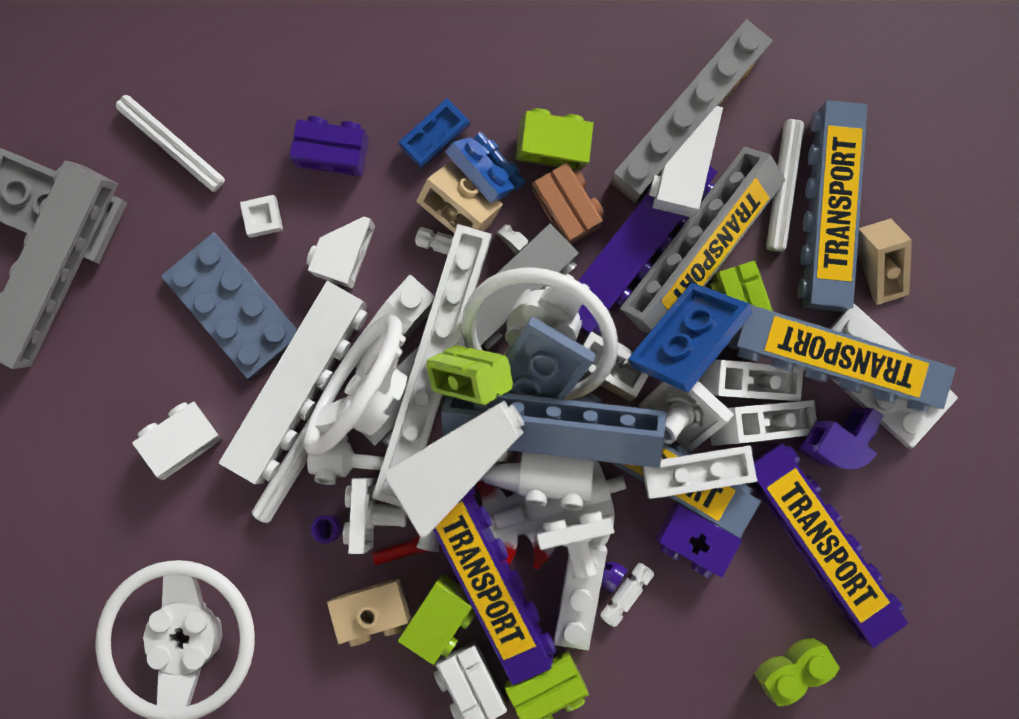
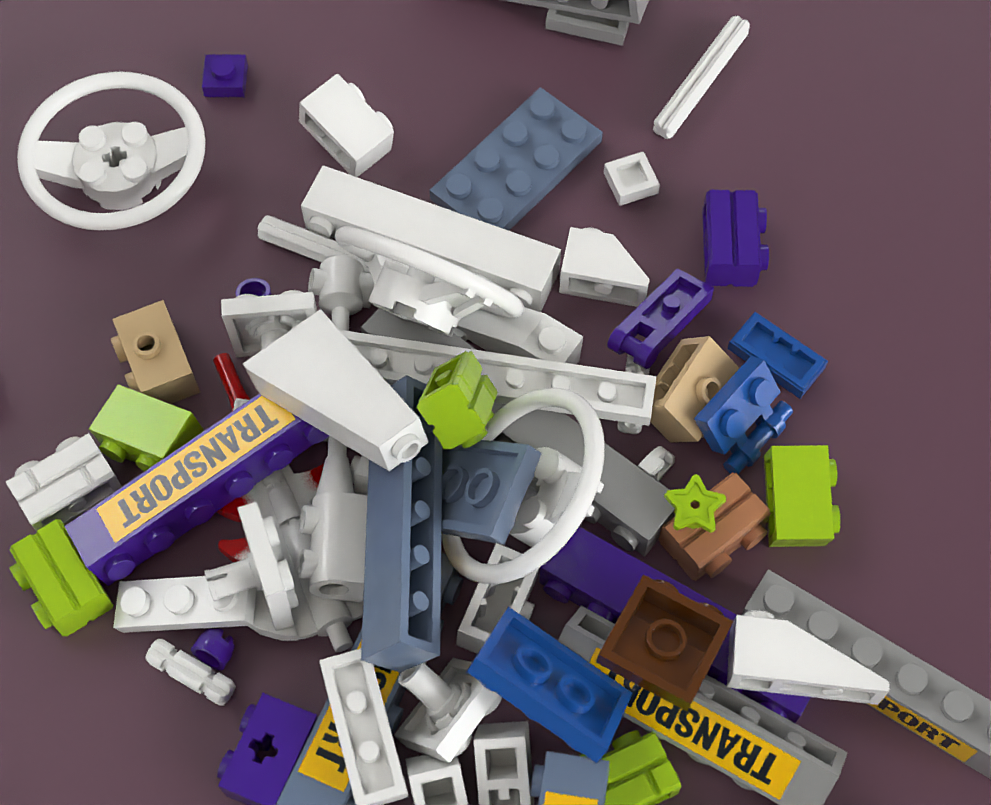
camera: 80 degrees right, 20 degrees down
none -> dark purple plate [202,54,248,97]
none -> reddish brown plate [596,574,734,711]
none -> dark purple plate [607,268,714,369]
none -> lime plate [664,475,726,533]

